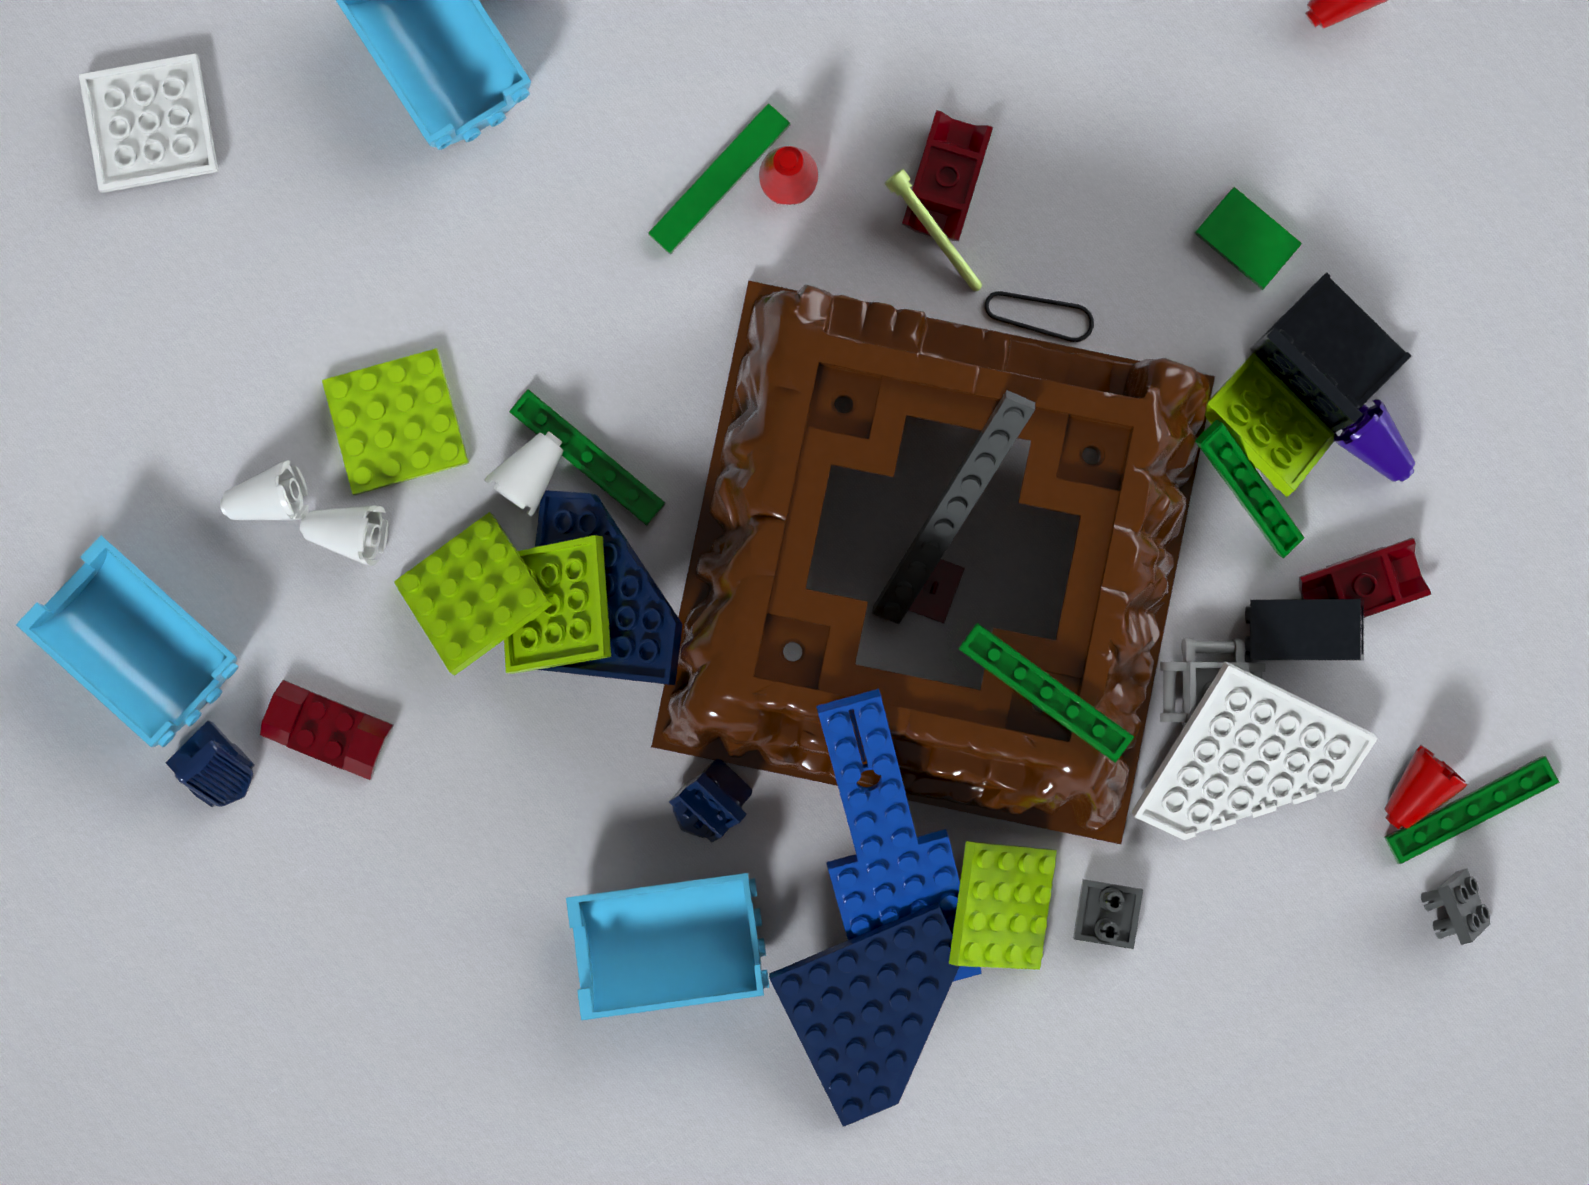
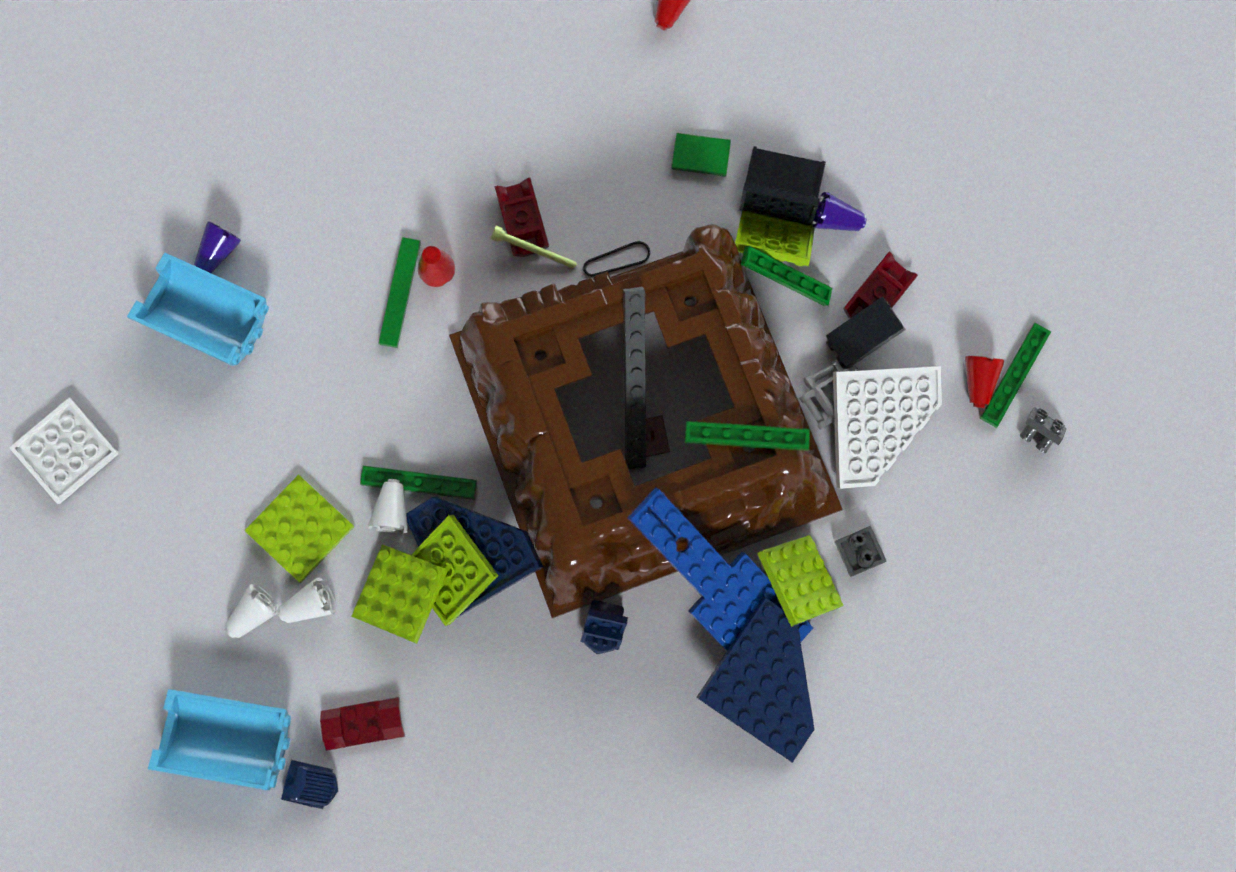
camera: 30 degrees left, 10 degrees down
medium azure cylinder [566,873,770,1020] -> none

